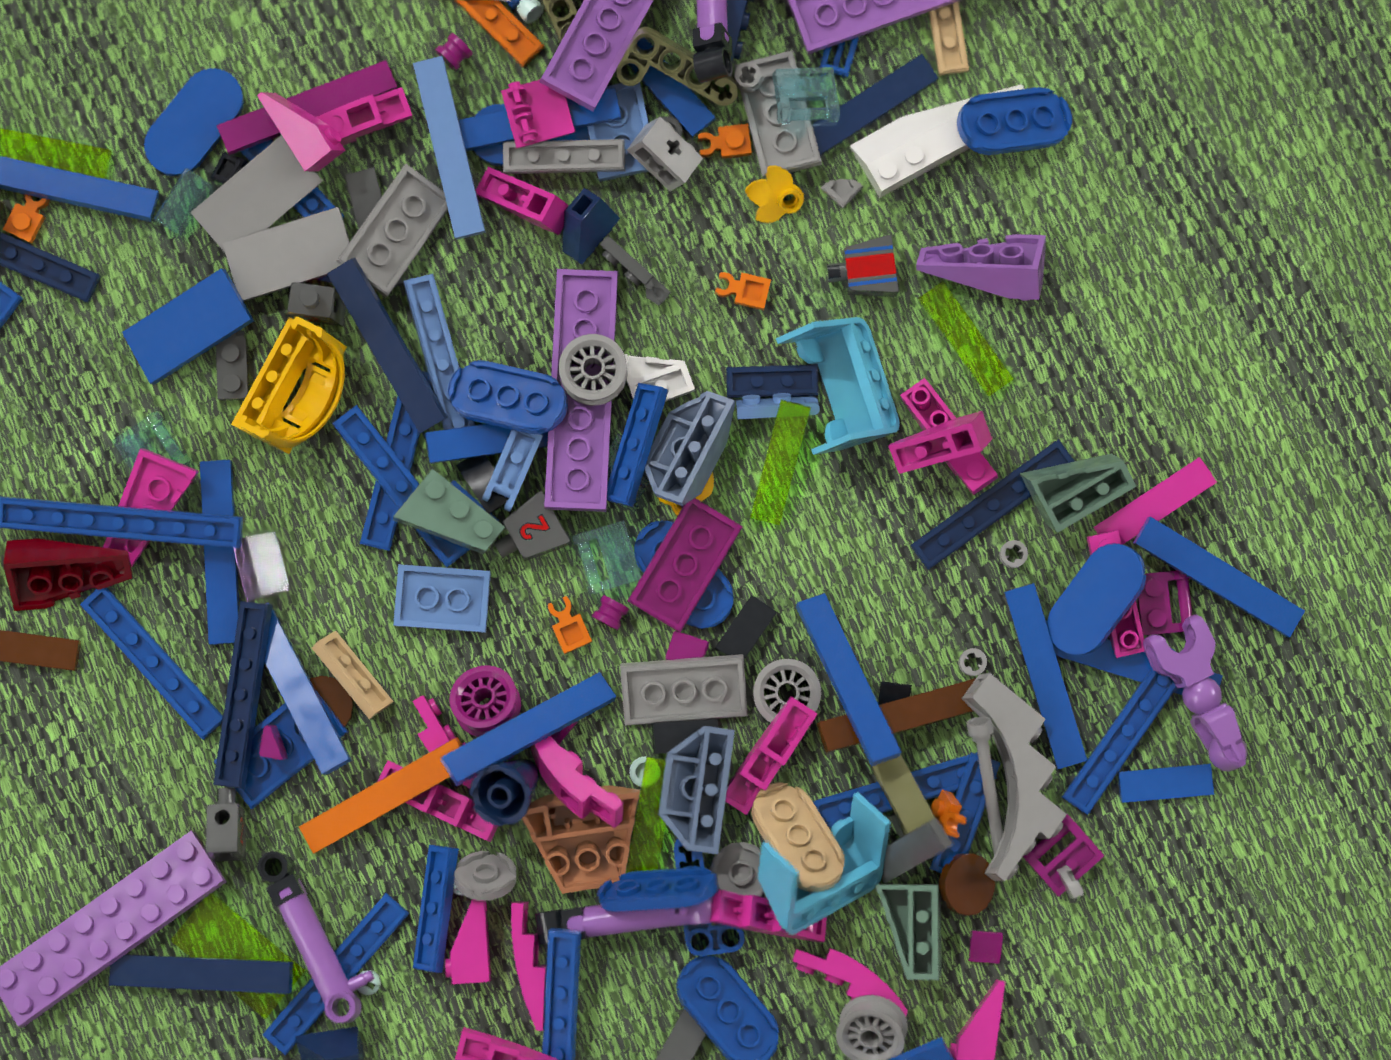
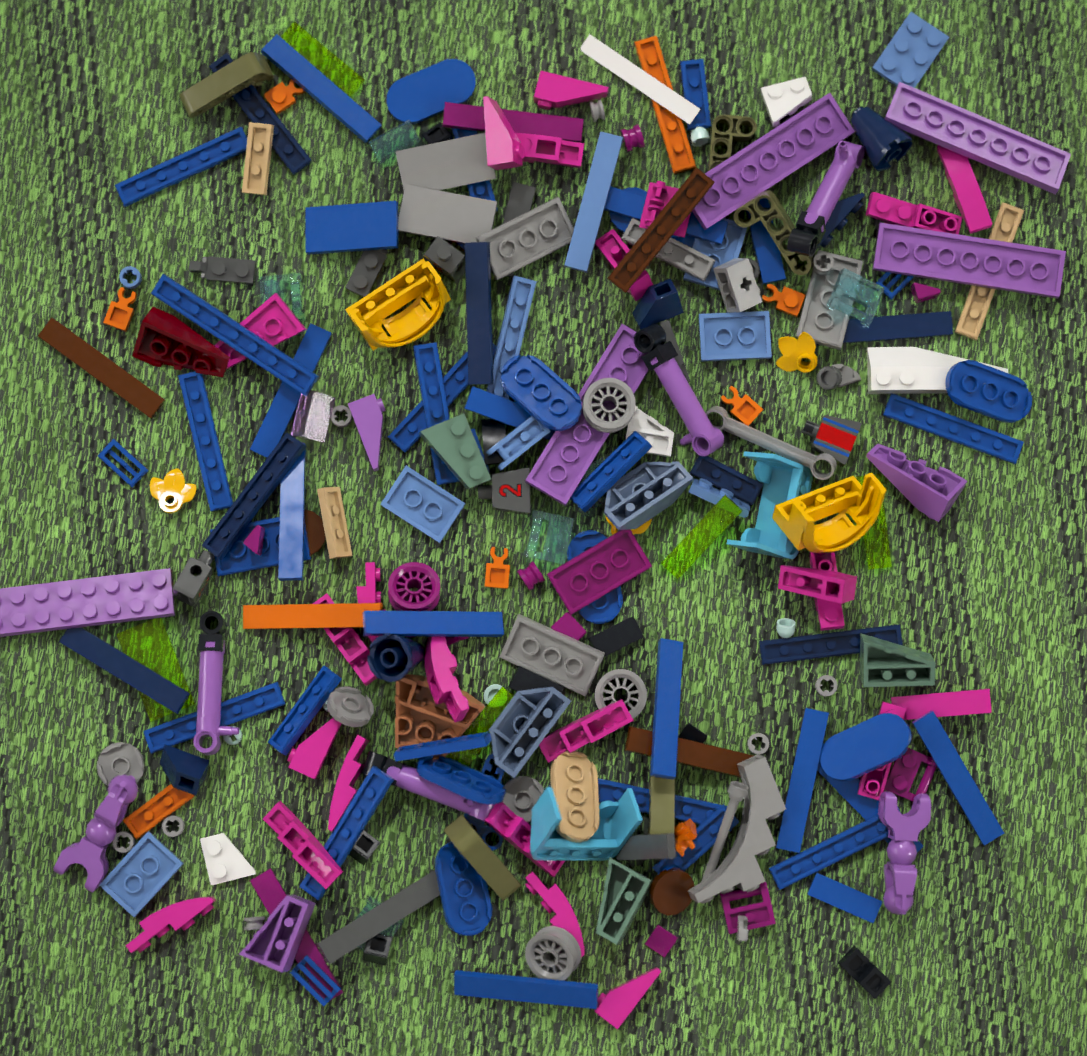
camera: 25 degrees right, 0 degrees up
none -> blue tile [97,439,149,488]
none -> yellow plate [150,468,197,513]
none -> dark grey hinge [189,256,256,285]
none -> tan plate [242,122,274,195]
none -> light grey bush [331,405,352,427]
none -> medium lavender slope [348,394,386,472]
none -> black slope [348,830,381,866]
none -> blue tile [394,732,492,762]
none -> olive beam [444,815,522,901]
none -> dark pink slope [534,71,608,110]
none -> light grey bush [589,99,605,122]
none -> reddish brown tile [607,167,715,293]
none -> medium lavender piece [634,324,724,456]
none -> medium blue plate [698,311,772,362]
none -> light grey piece [706,406,837,480]
none -> yellow piece [772,472,887,553]
none -> light aqua hinge [776,618,796,638]
none -> dark grey tile [817,366,842,390]
none -> black slope [838,946,891,999]
none -> blue tile [883,393,1024,464]
none -> magenta slope [910,283,941,303]

